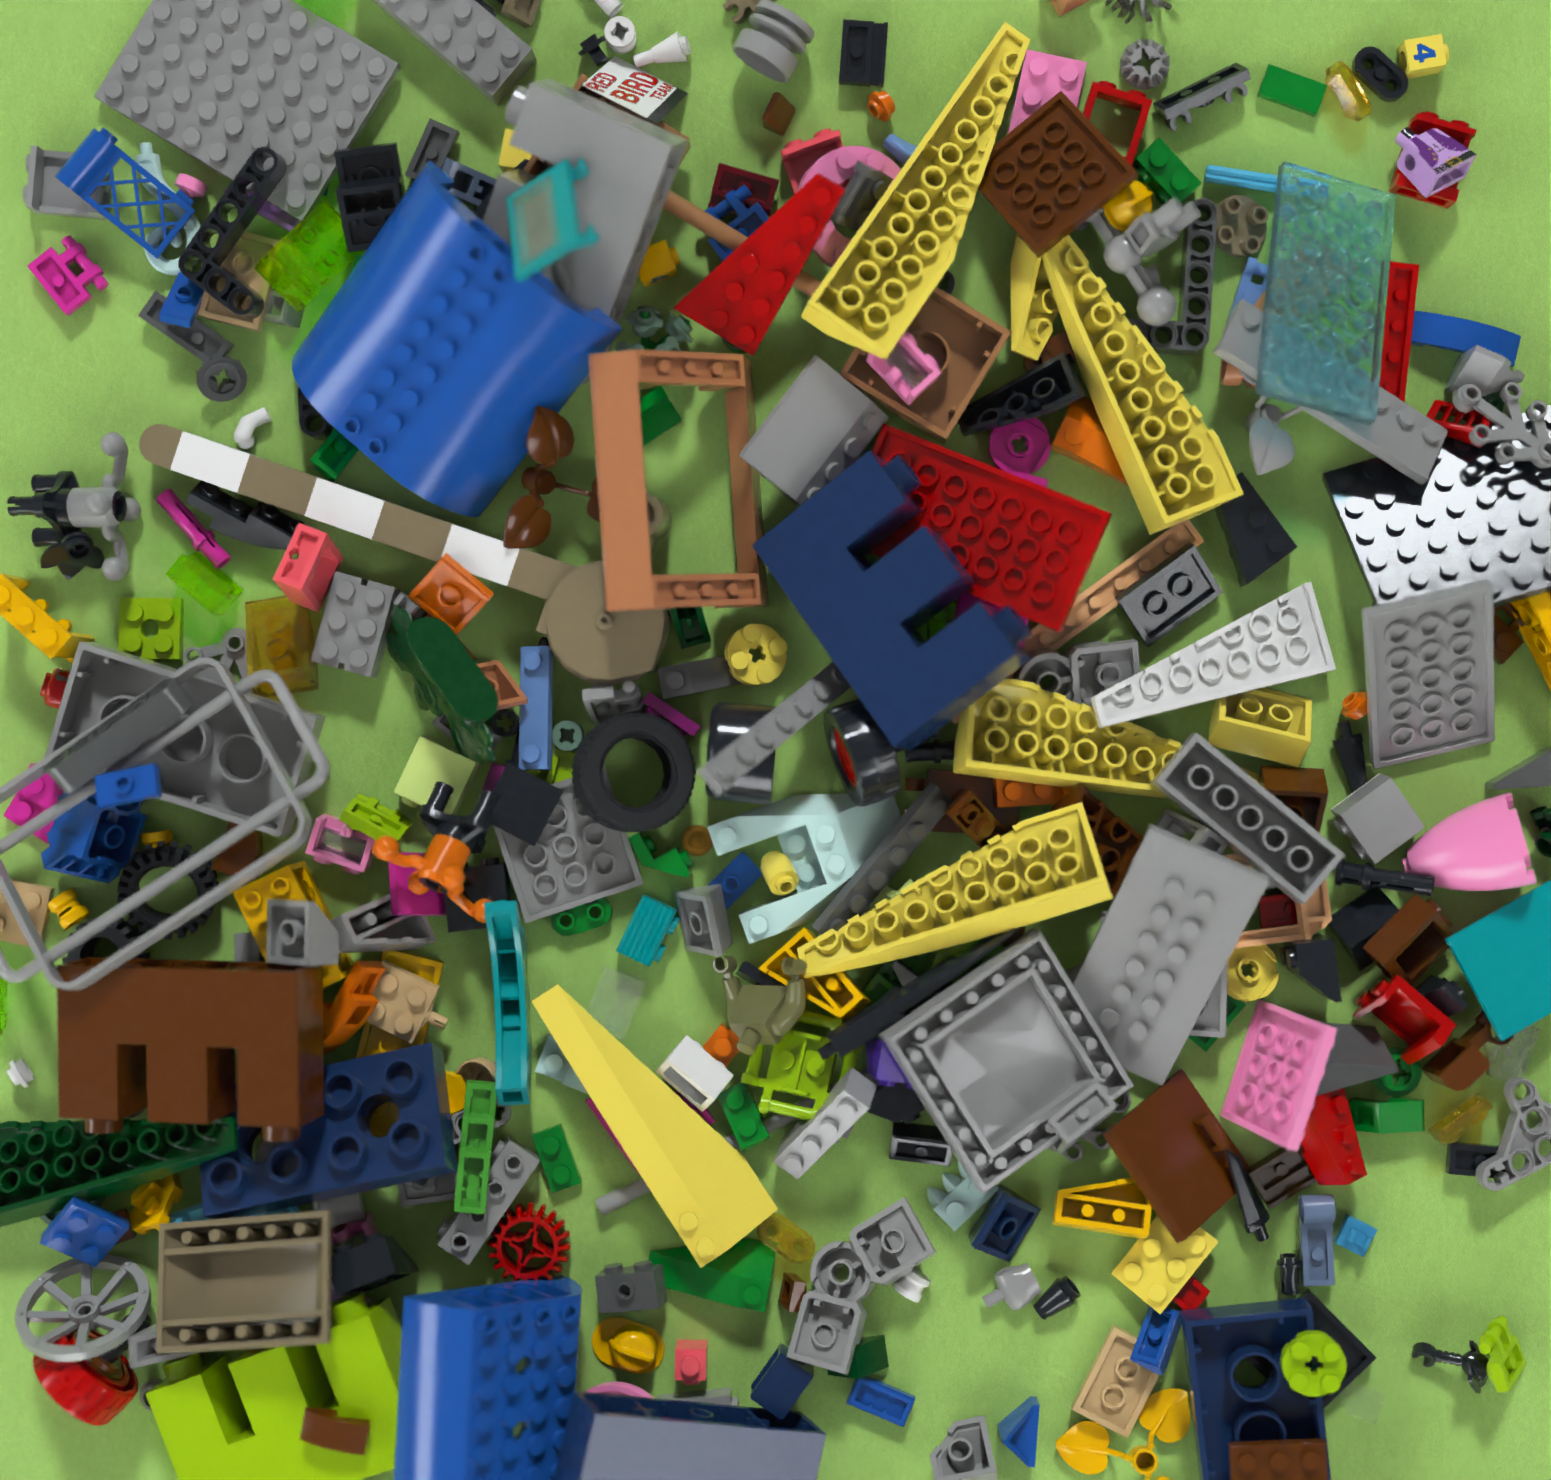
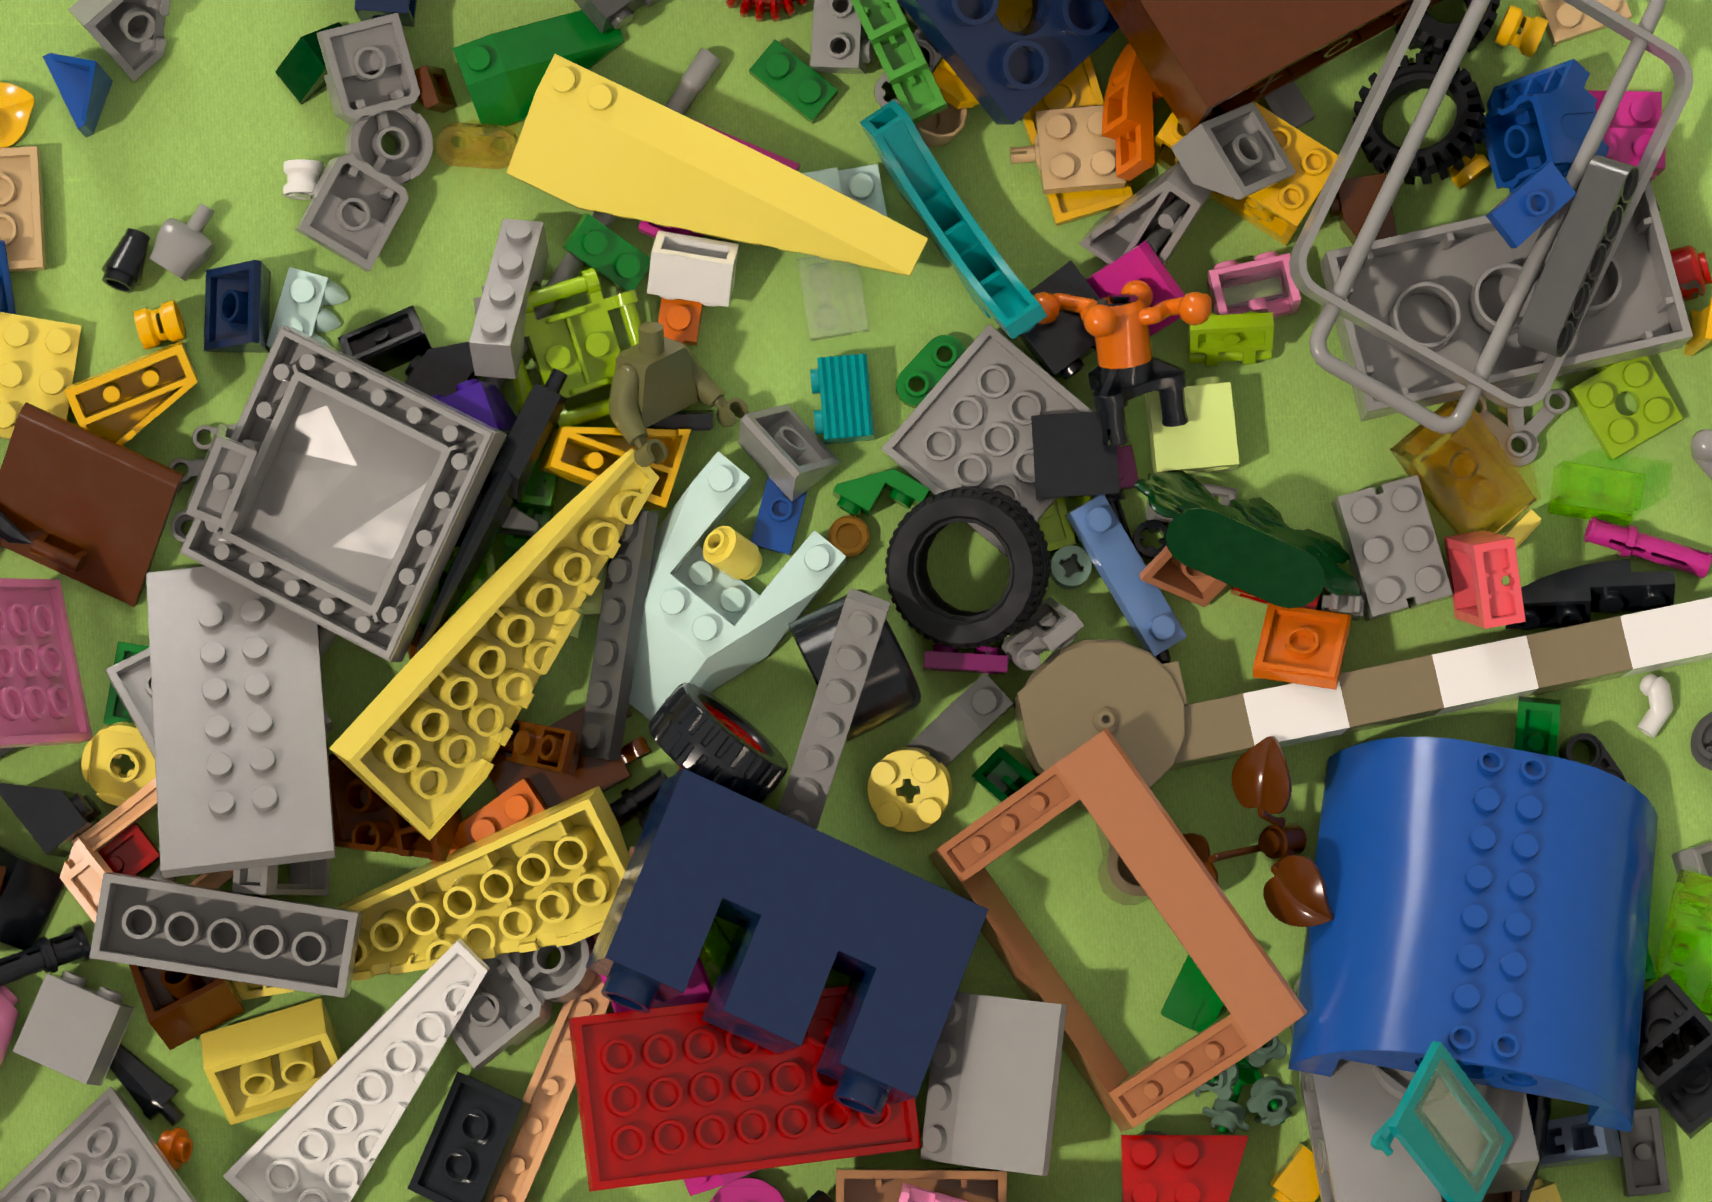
camera: 155 degrees right, 5 degrees down
blue plate [846,1376,915,1427] -> none
none -> yellow wheel [134,300,186,350]
none -> light yellow tile [1504,509,1542,548]

